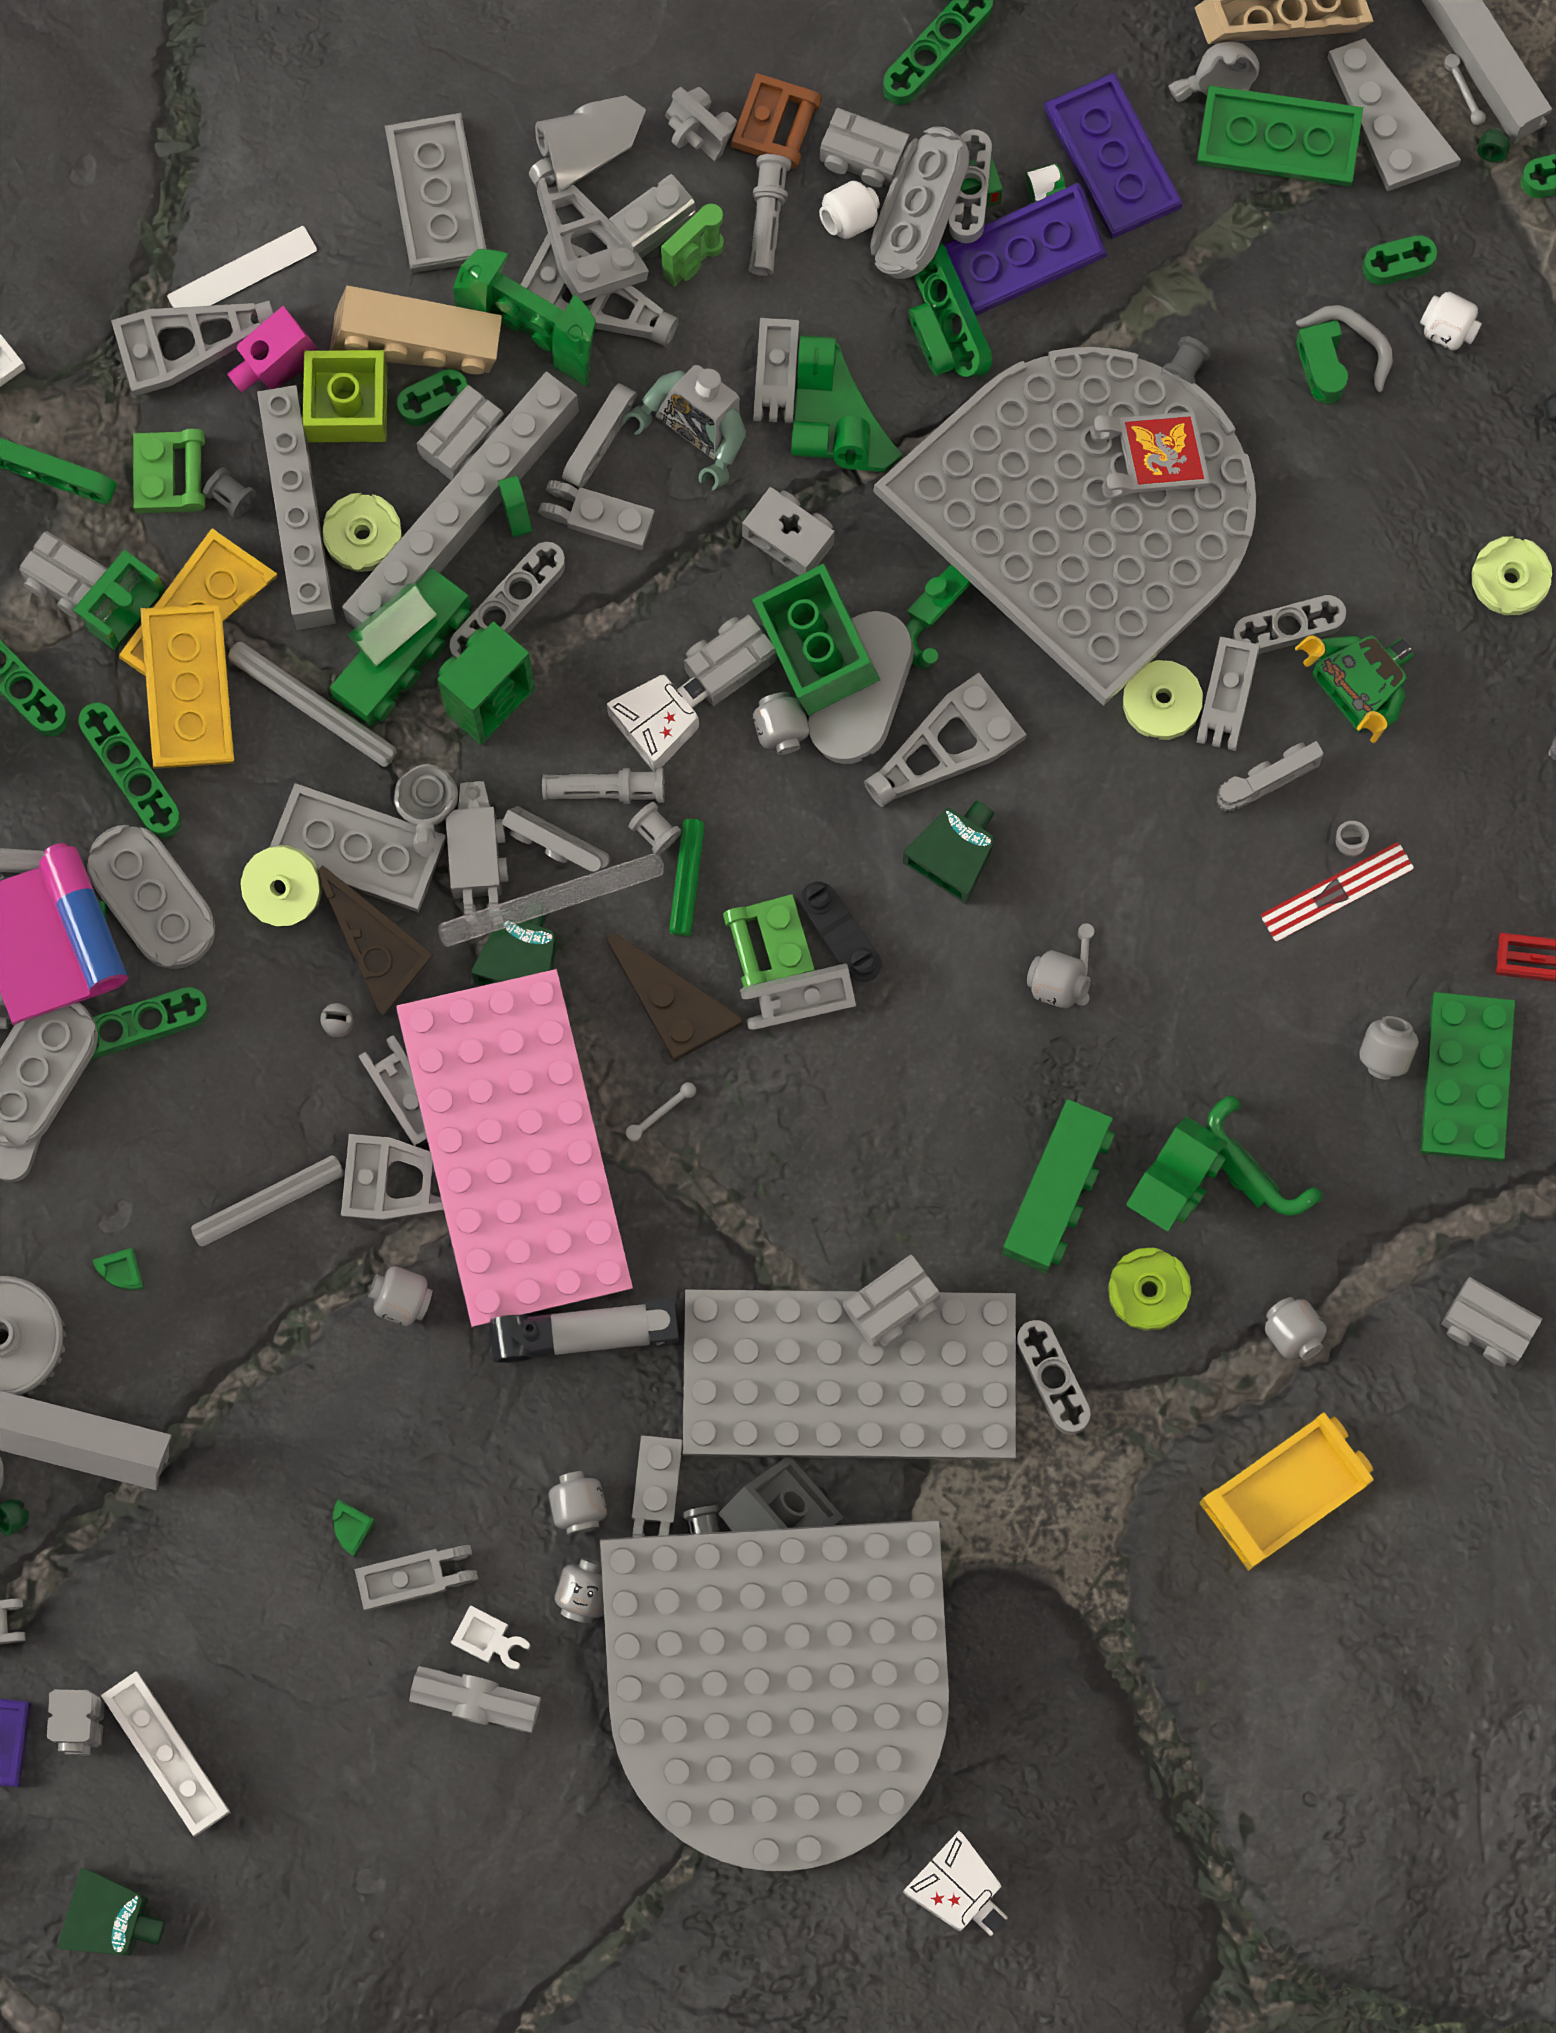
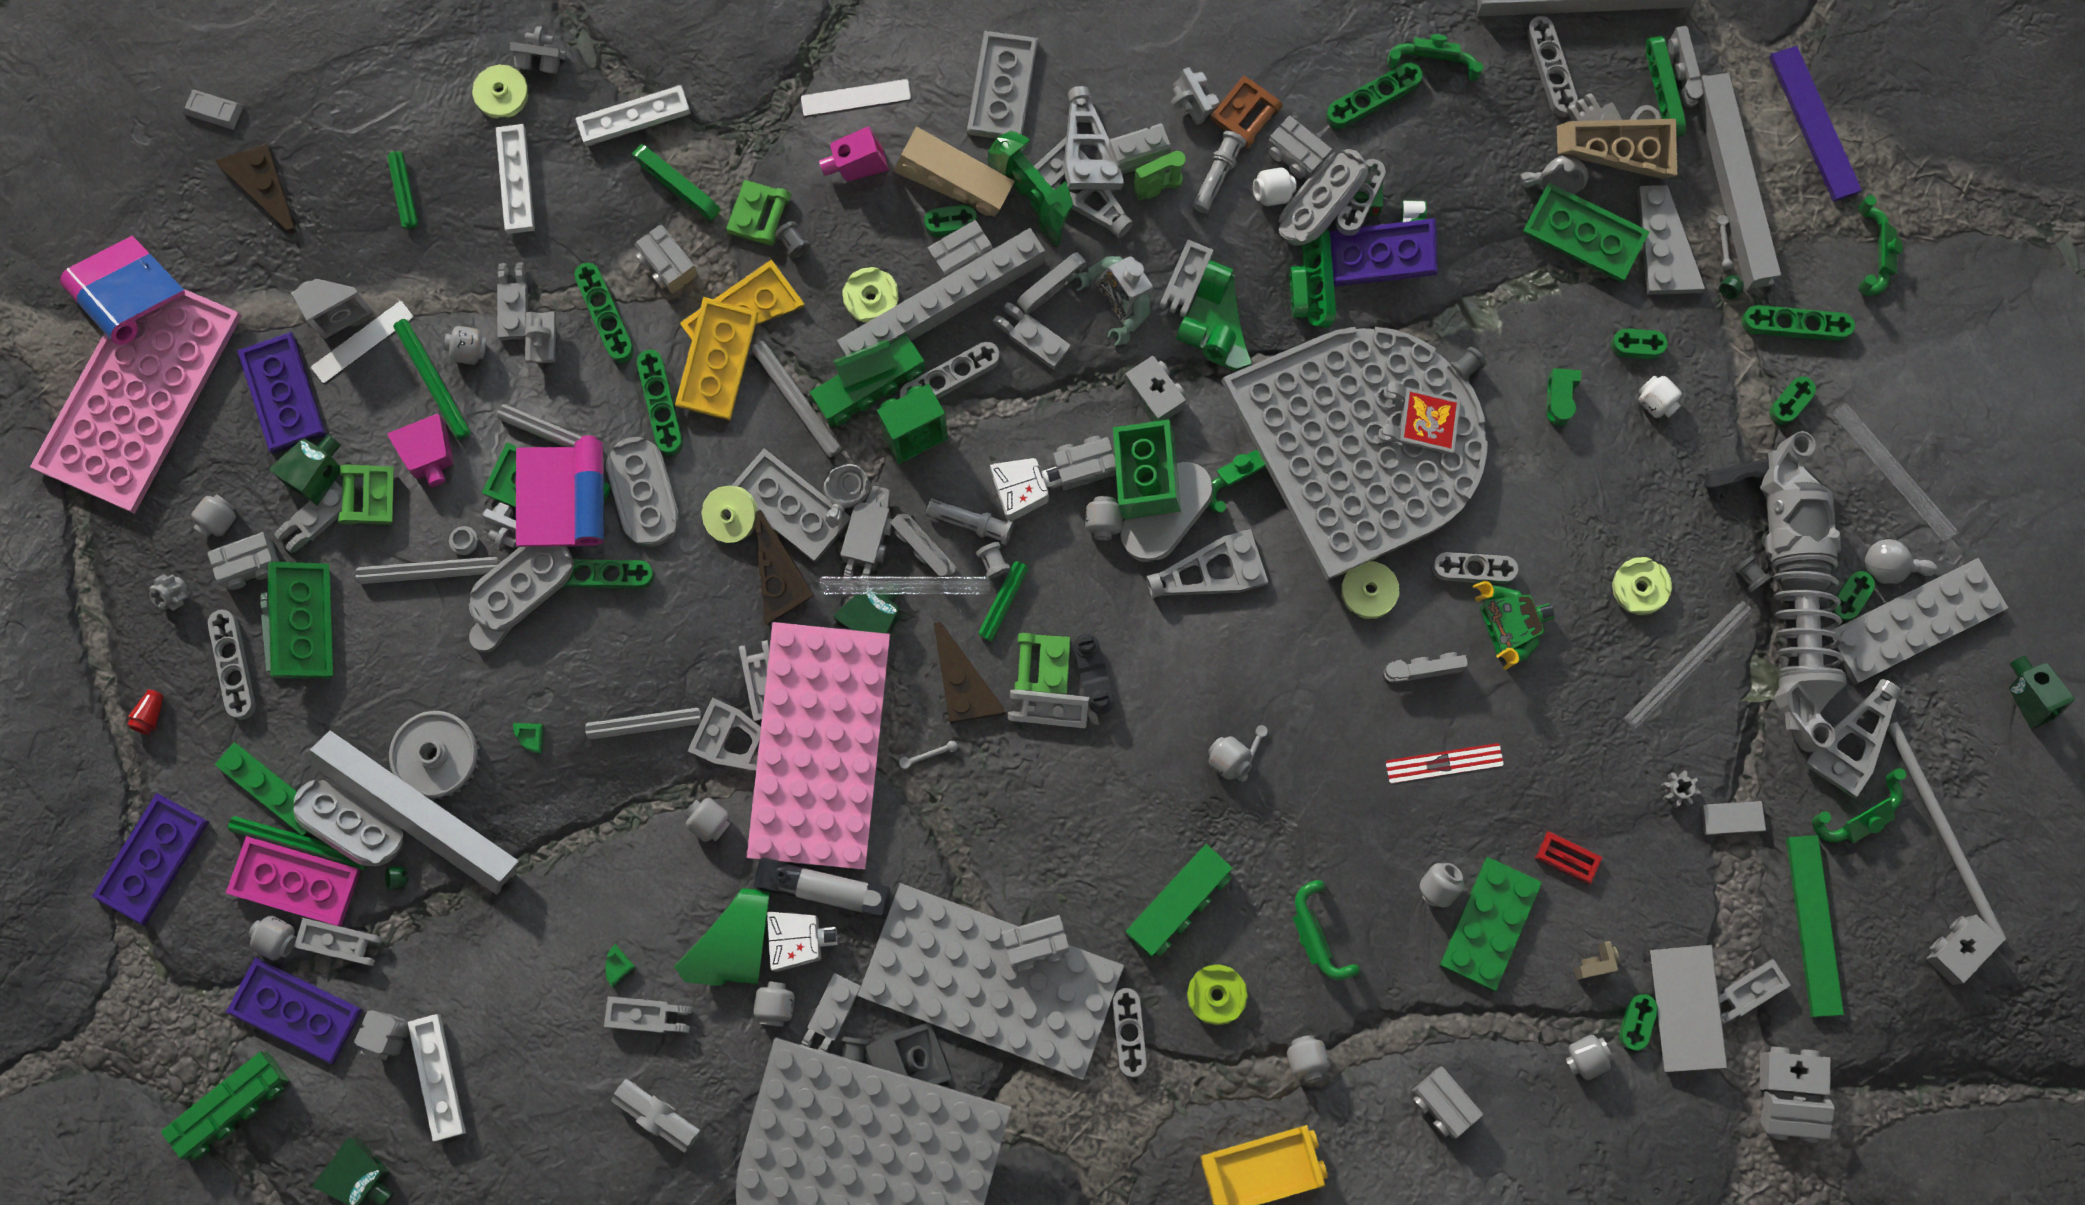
camera: 20 degrees right, 0 degrees up
green window [73,549,165,651] -> none
light grey plate [111,300,274,397] -> none
light grey brick [257,385,336,630] -> none
lime brick [303,350,388,442] -> none
light grey hinge [320,1003,354,1037] -> none
white plate [451,1605,531,1670] -> none
green beam [498,475,532,538] -> none
light grey panel [535,95,646,191] -> none
light grey head [554,1558,604,1623] -> none
dark green torso [903,801,995,905] -> none
dark purple tile [1044,73,1183,239] -> none
green brick [1126,1116,1228,1232] -> none
light grey hinge [1196,636,1260,751] -> none
light grey animal [1296,305,1393,392] -> none
light grey hinge [1336,821,1369,857] -> none
none -> green panel [674,888,770,986]
none -> white torso [767,912,837,972]

